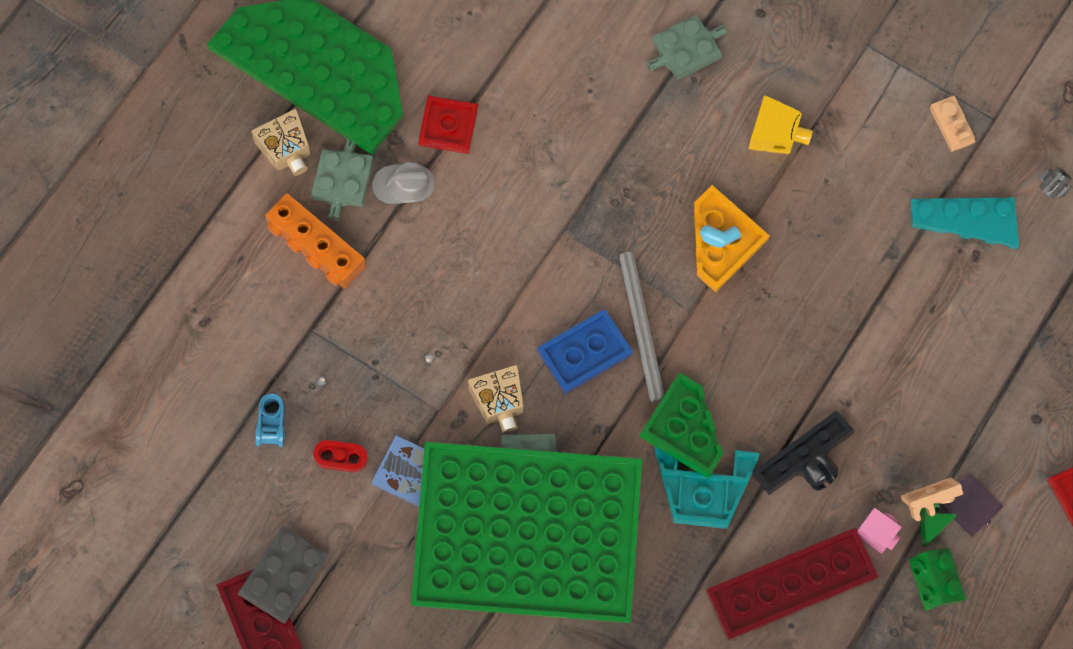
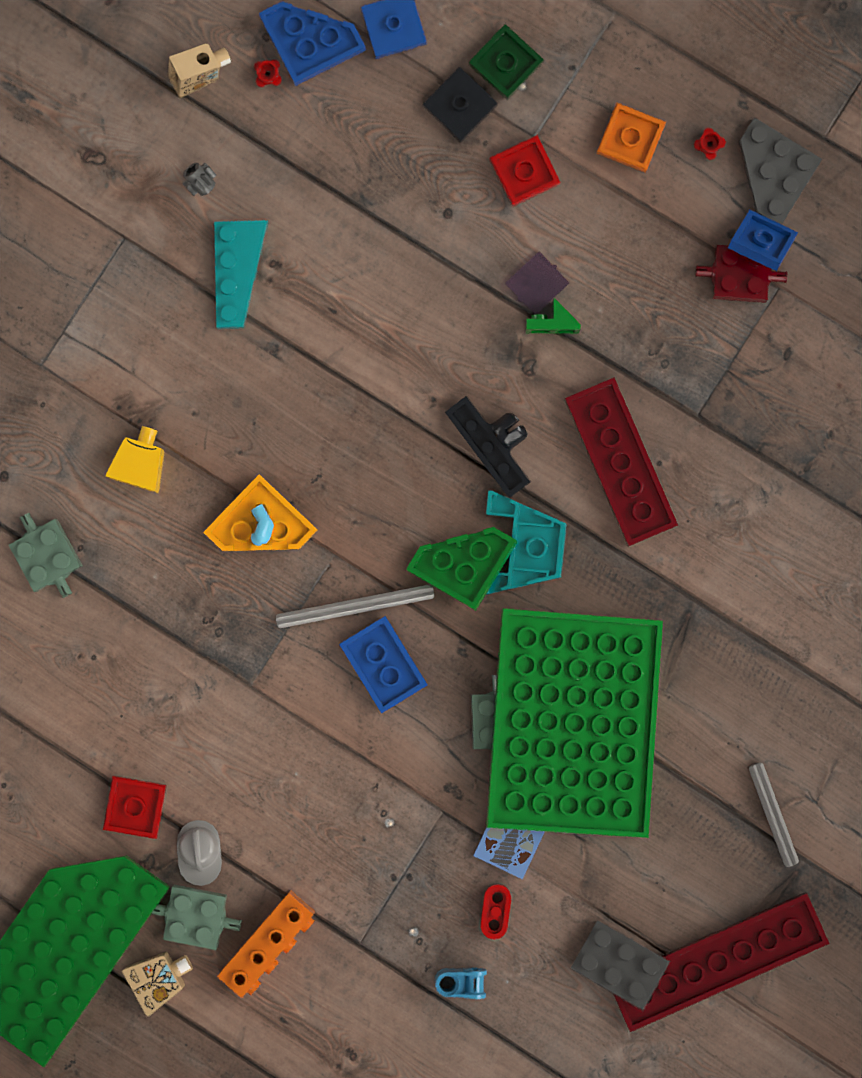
camera: 85 degrees left, 15 degrees up
tan torso [468,365,523,433] -> none
bright pink brick [857,508,901,554] -> none
light nougat plate [901,477,963,521] -> none
green bracket [909,548,966,611] -> none
light nougat plate [930,96,975,152] -> none

